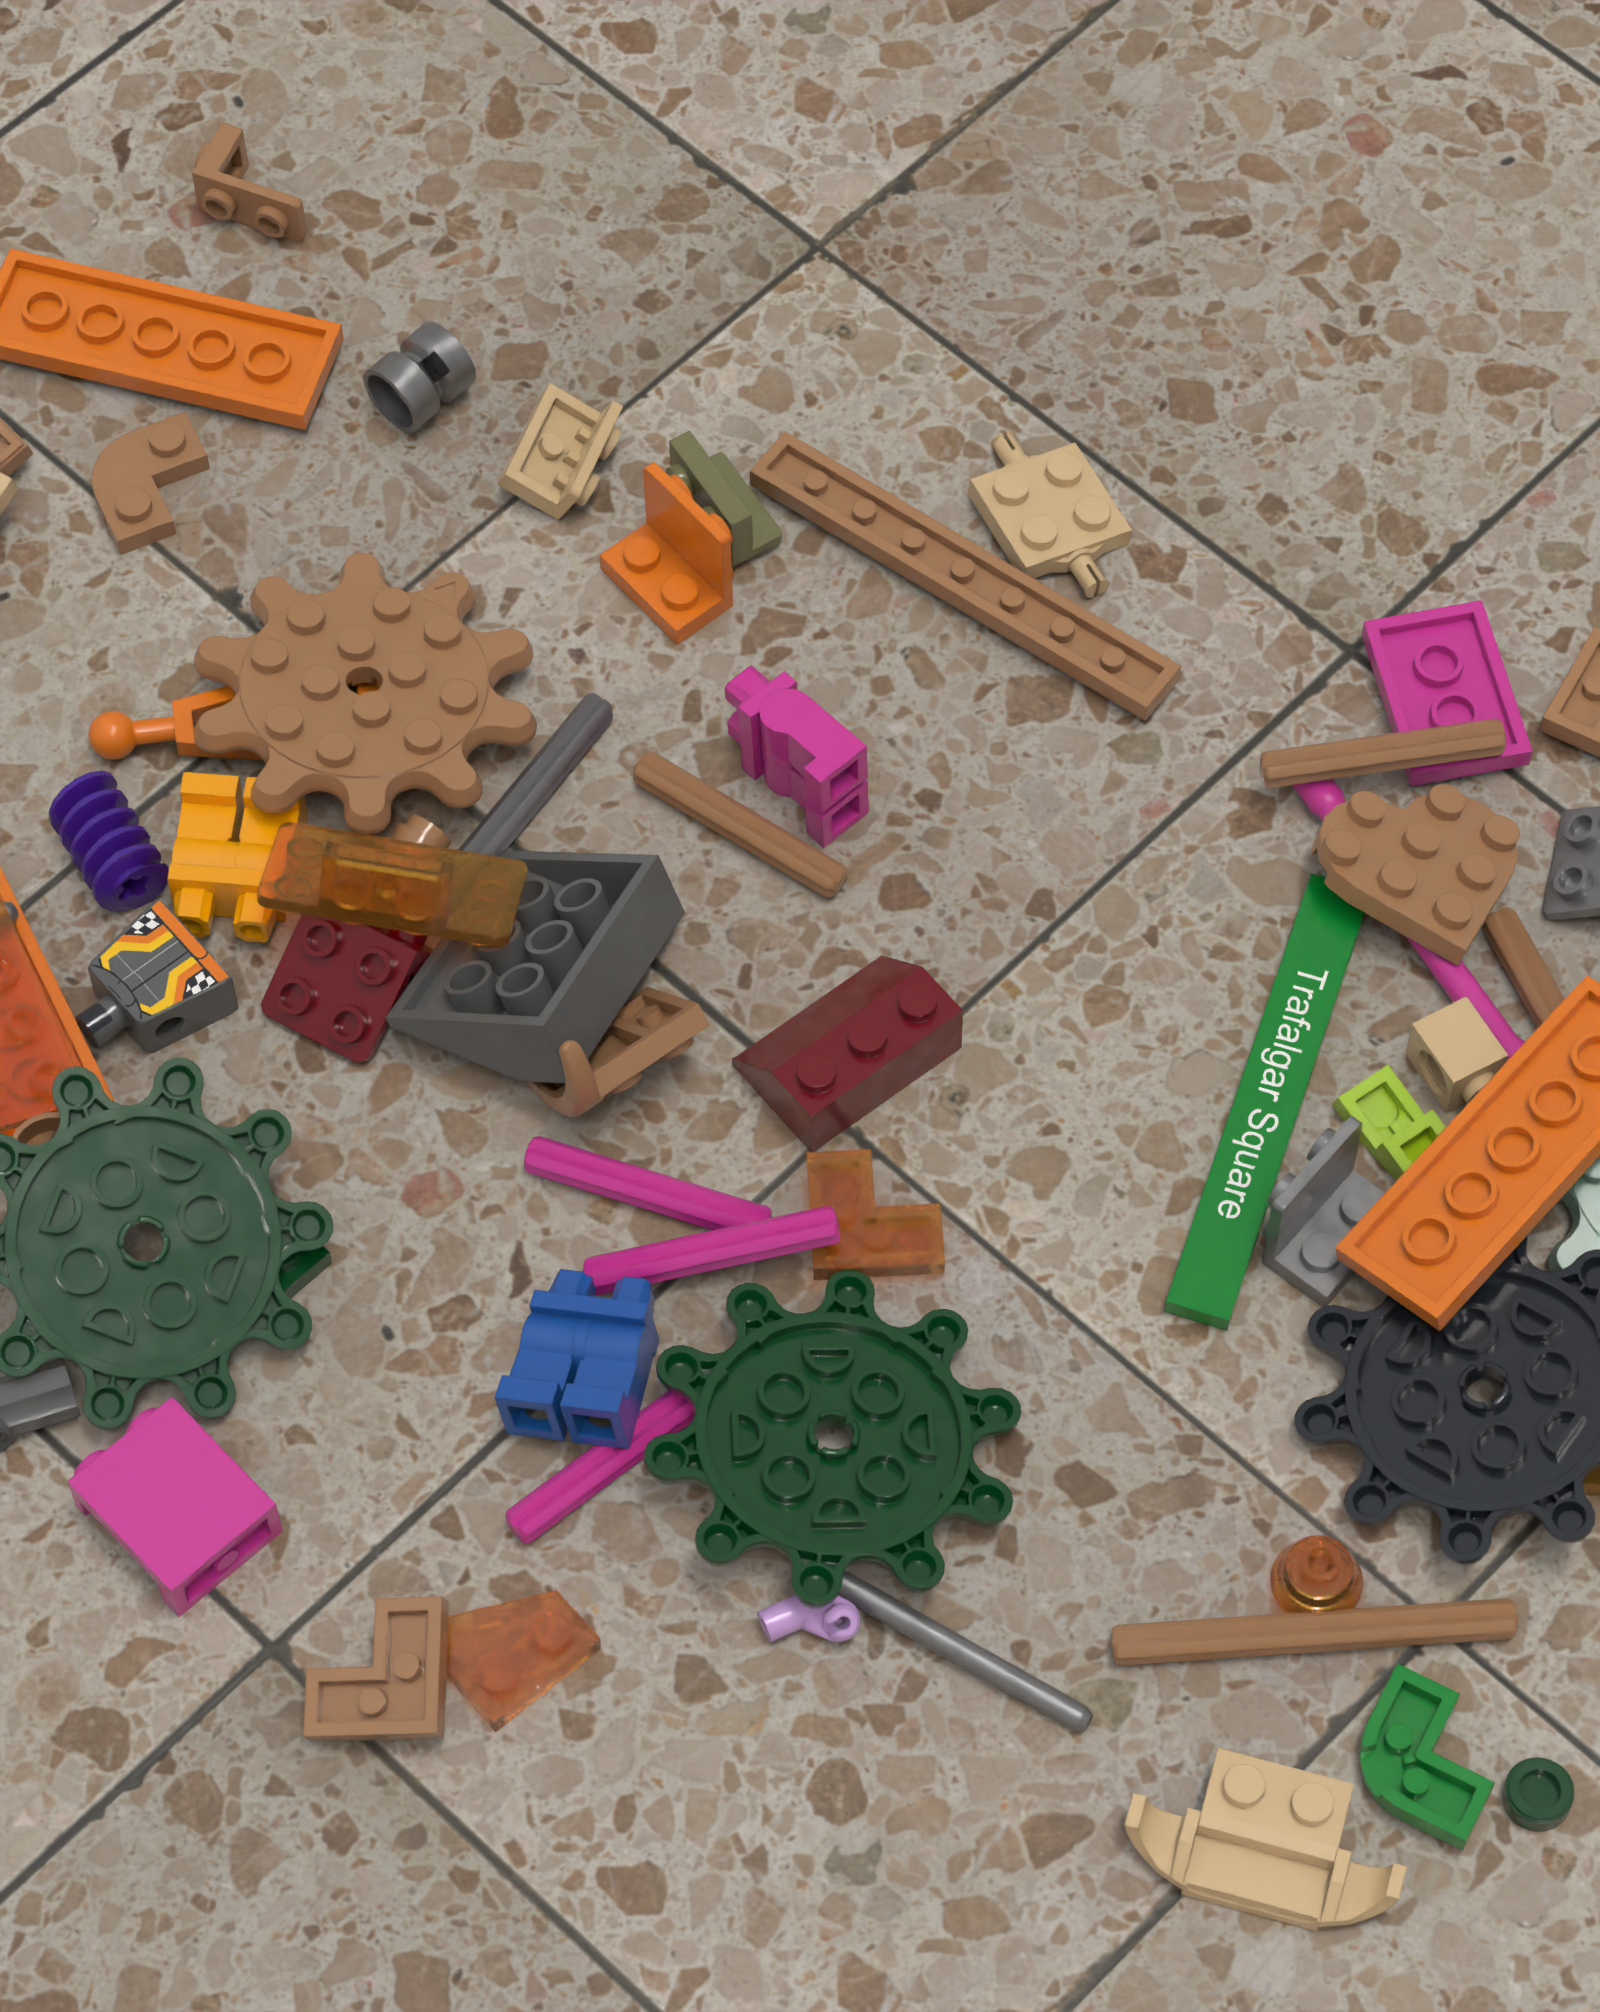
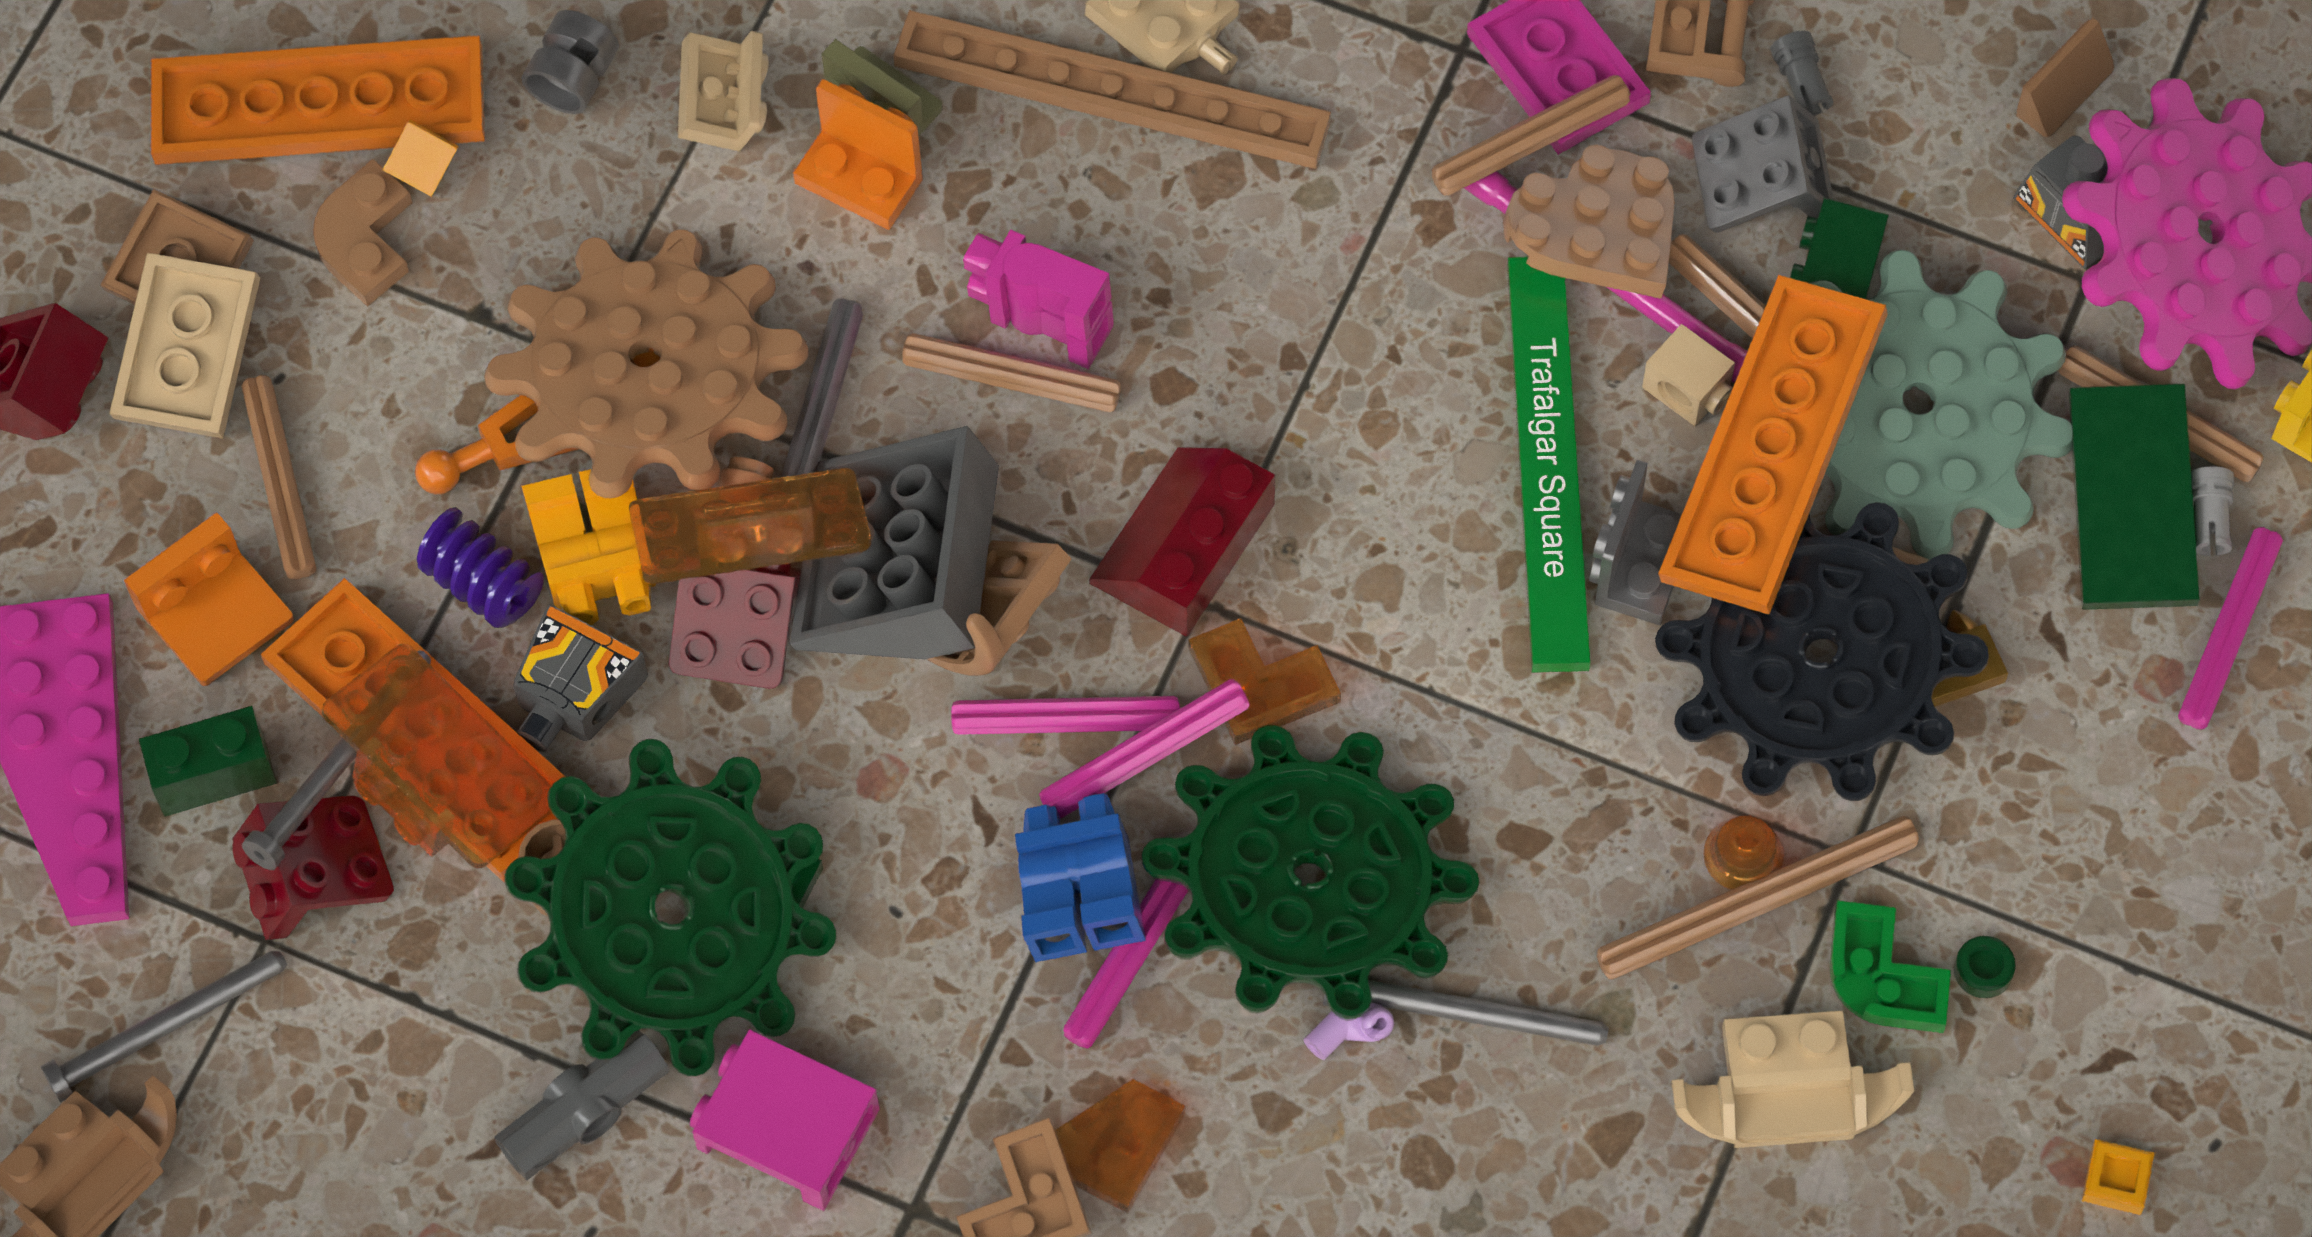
camera: 20 degrees left, 5 degrees up
lime slope [1332,1065,1446,1180] -> none
none -> light orange tile [383,120,459,197]

